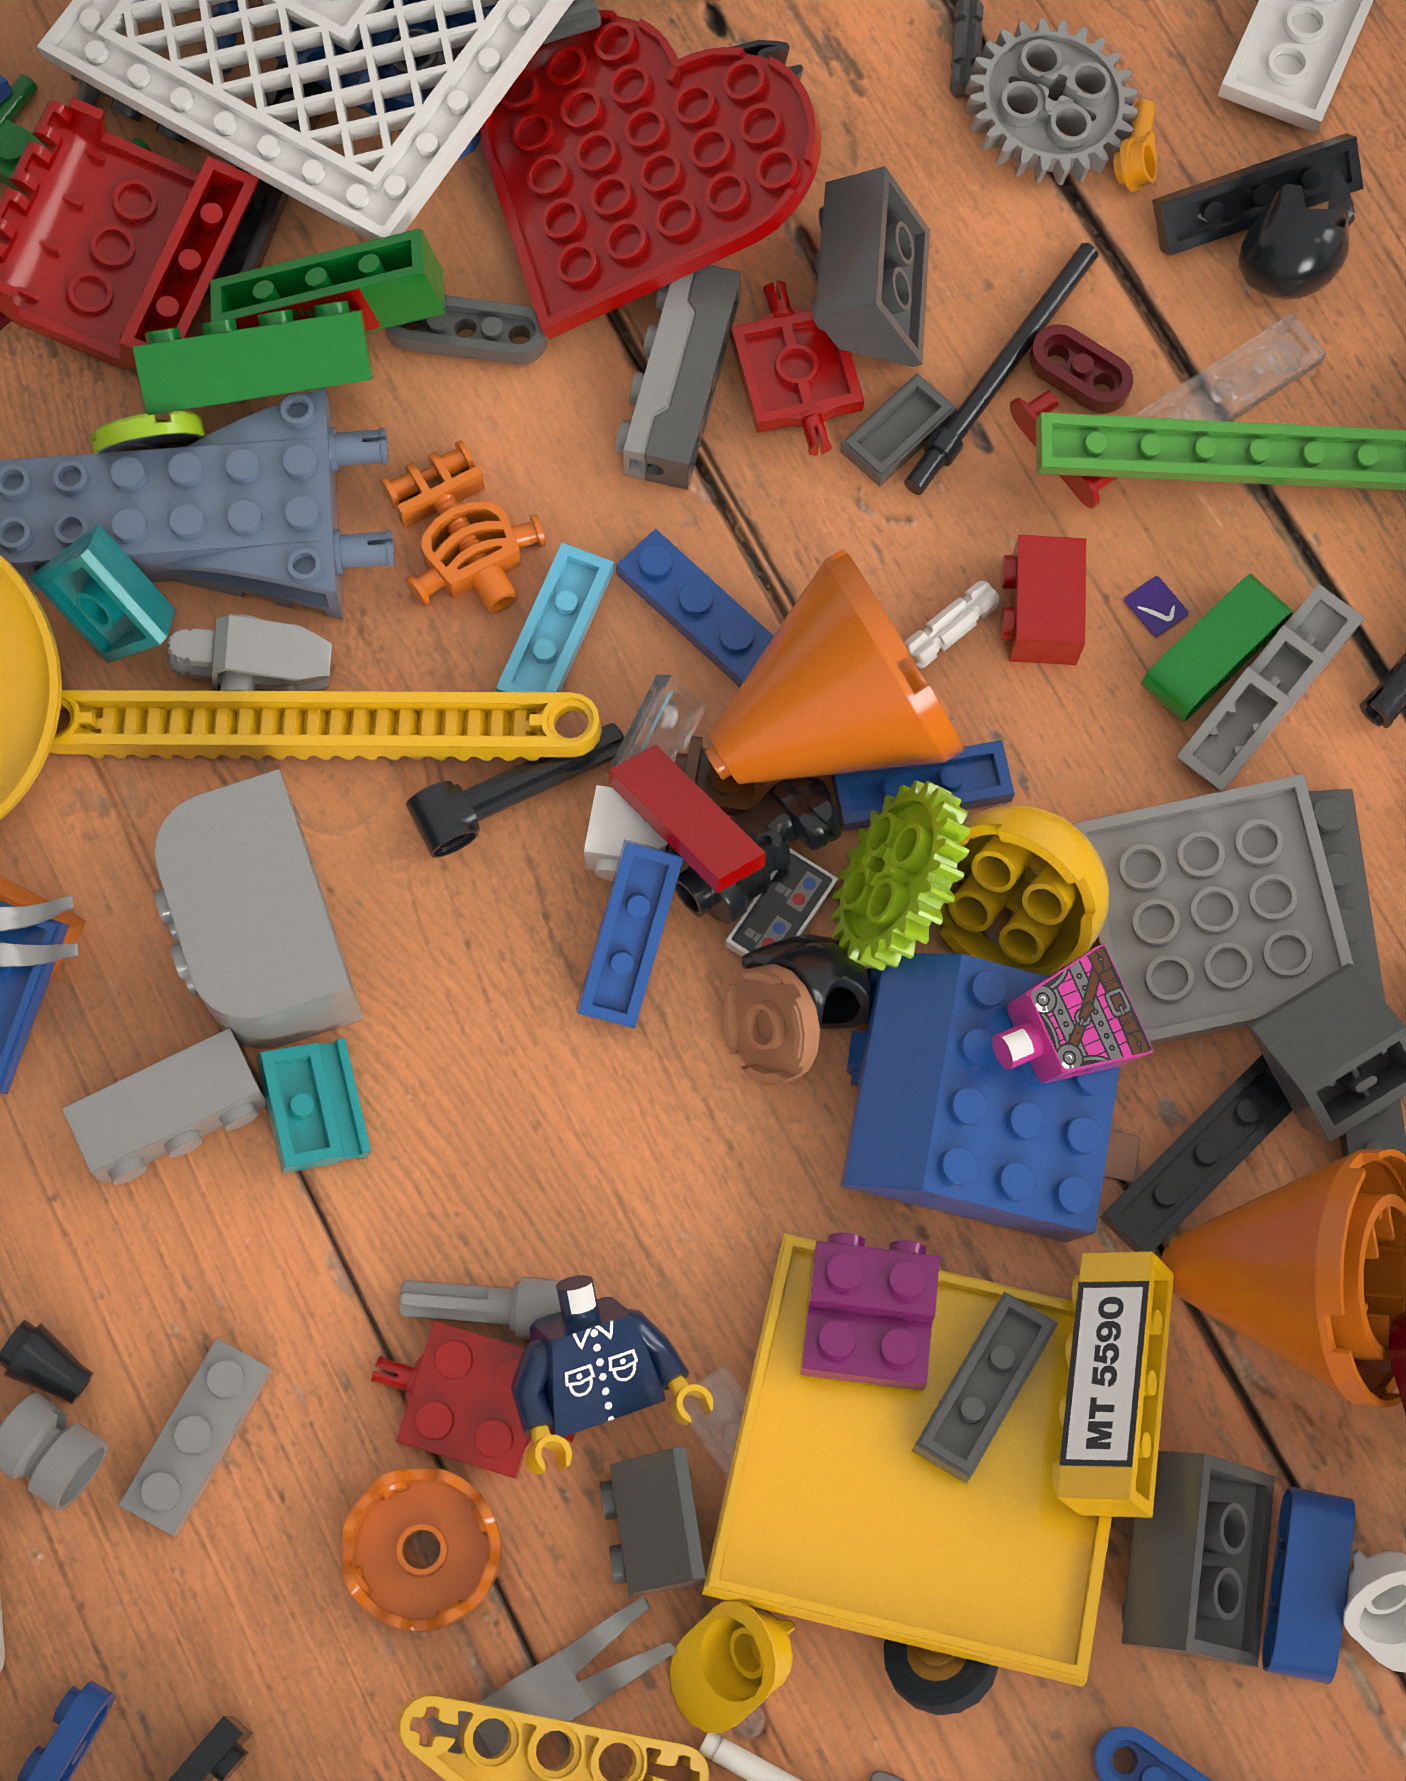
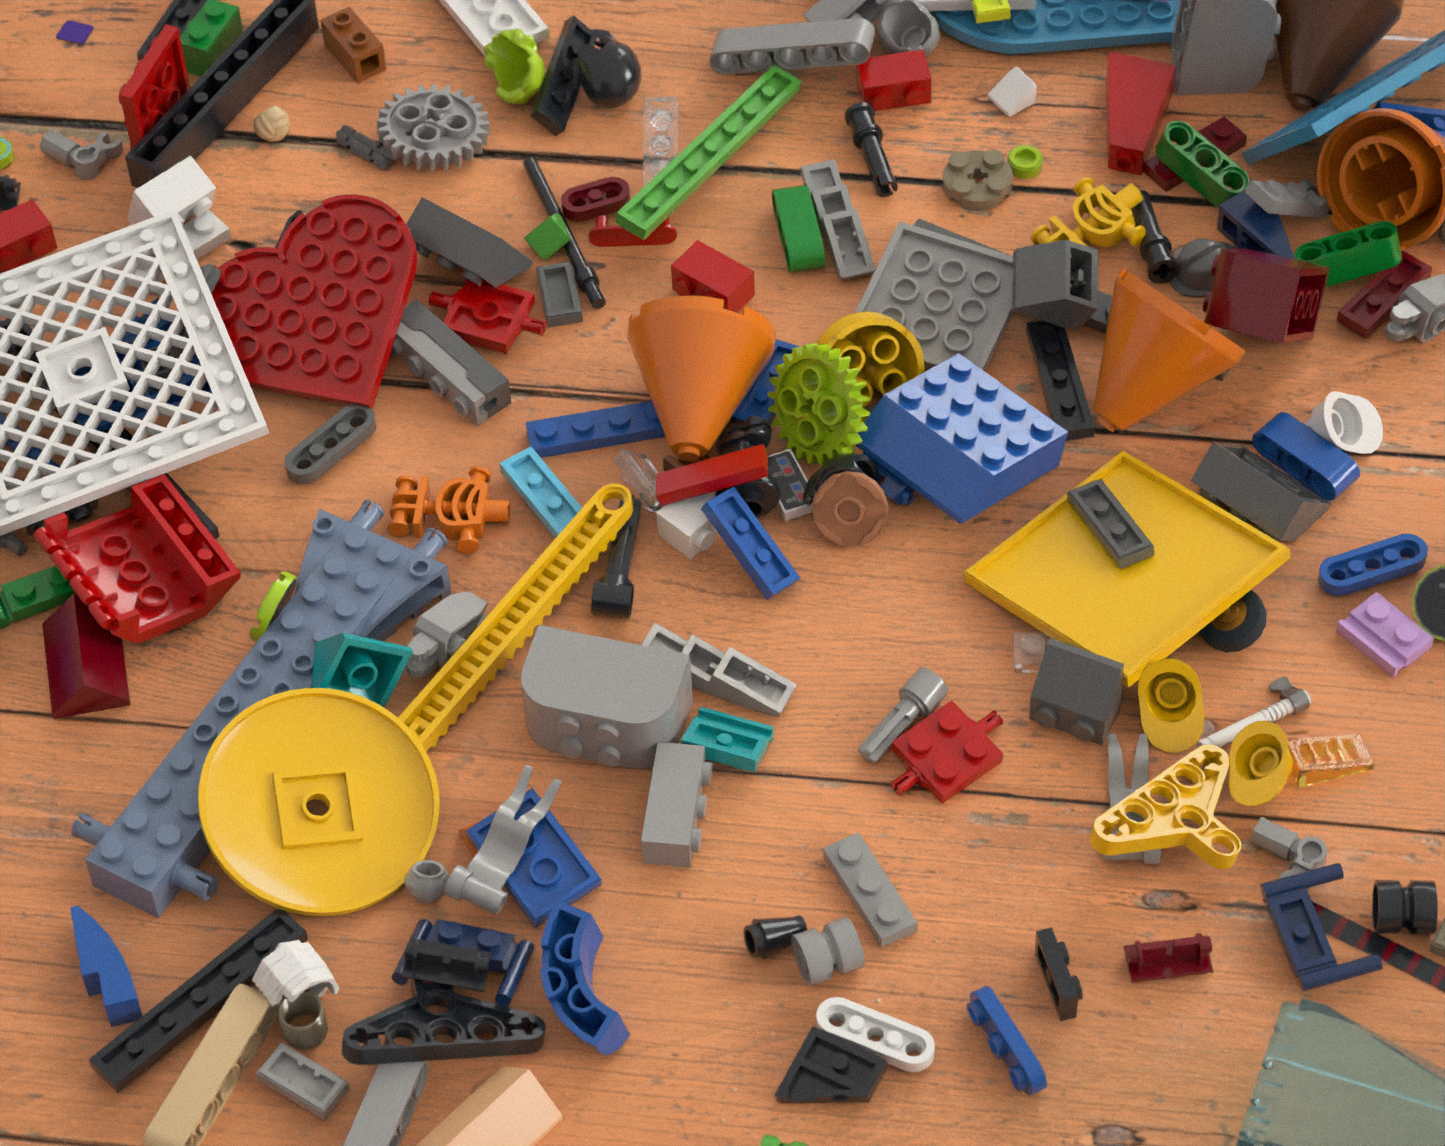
camera: 50 degrees left, 20 degrees down
green brick [132,300,374,415] -> none
green brick [210,228,446,333] -> none
orange plate [341,1468,502,1632] -> none
dark blue torso [511,1275,714,1475] -> none
magenta plate [800,1232,940,1391] -> none
torso [992,944,1154,1083] -> none
brick [1052,1251,1174,1518] -> none
light orange plate [1113,99,1158,193] -> none
dark purple sticker [1124,576,1189,636] -> none
none -> lime hair [483,28,545,104]
none -> bright green slope [524,213,571,261]
none -> light grey slope [641,622,797,717]

